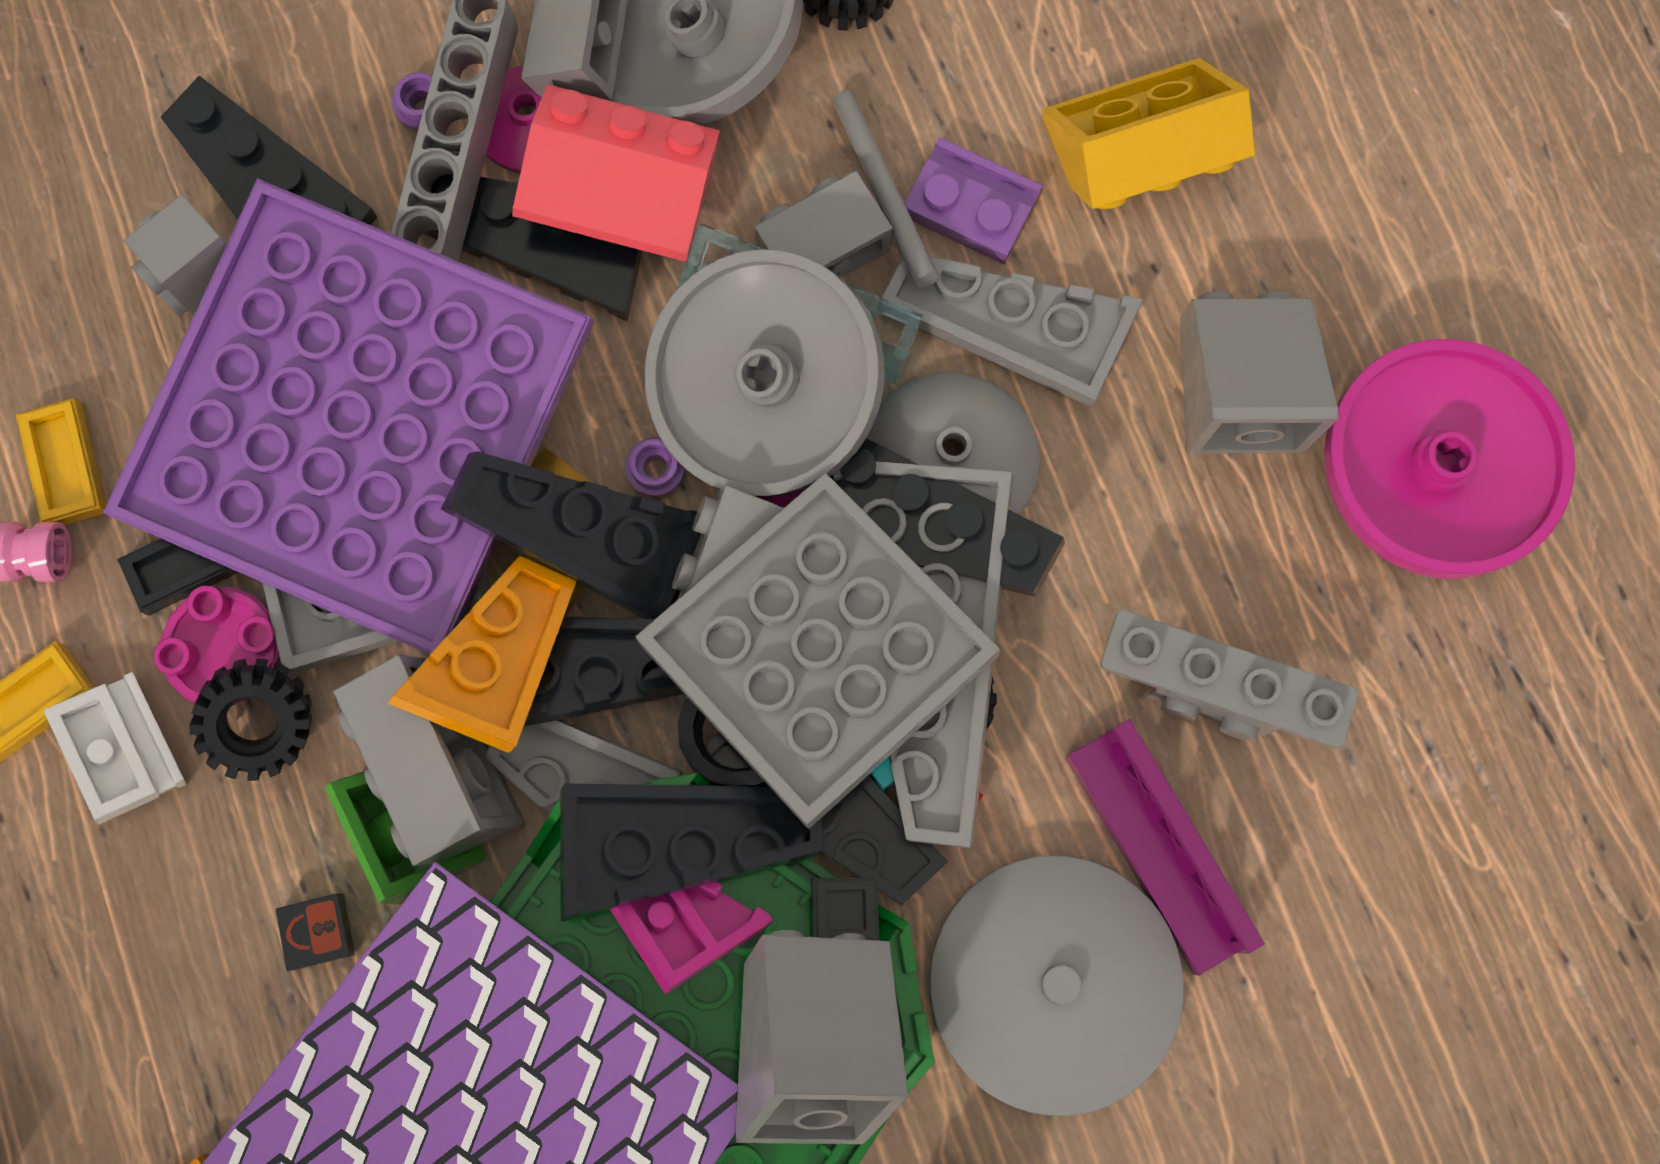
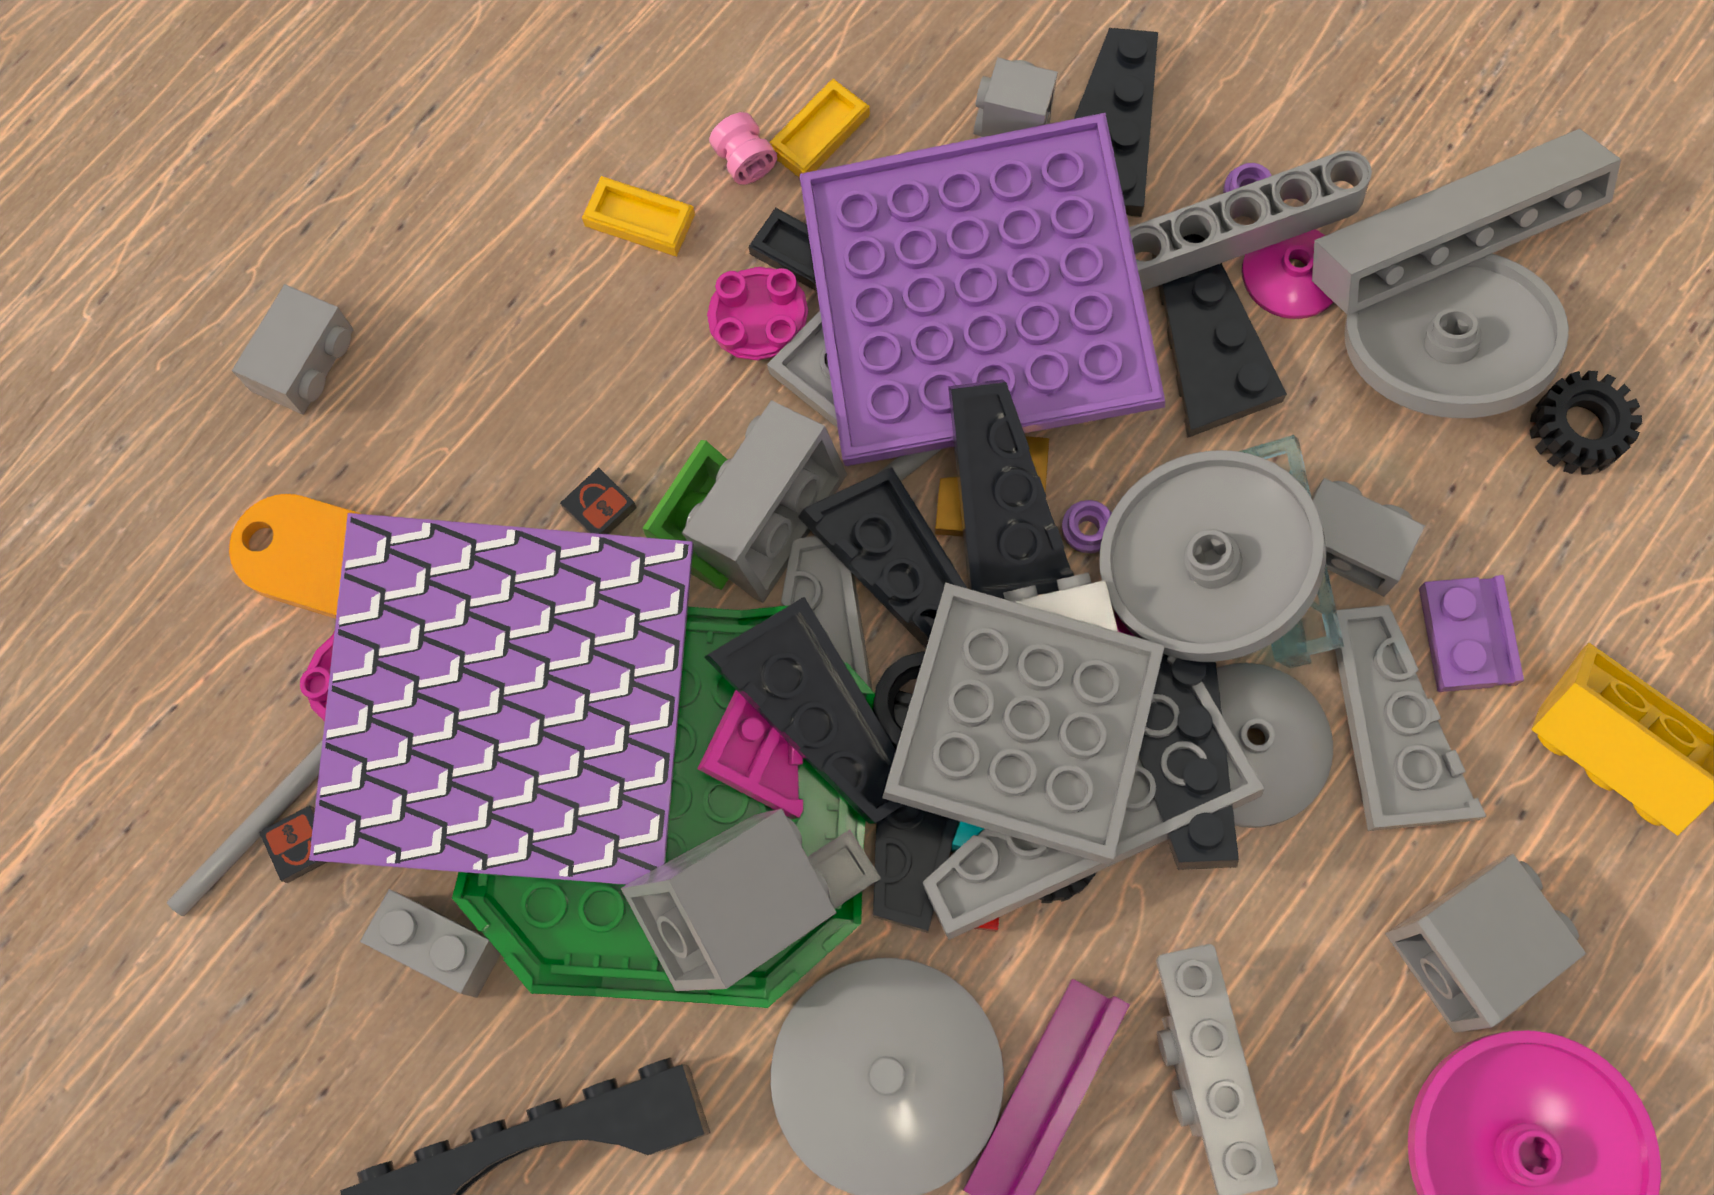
camera: 65 degrees right, 5 degrees down
white plate [43,672,187,825] -> none
black tyre [189,658,312,781] -> none
light orange wing [387,556,577,753] -> none
coral slope [512,84,720,262] -> none
light grey bar [832,90,938,288] -> none

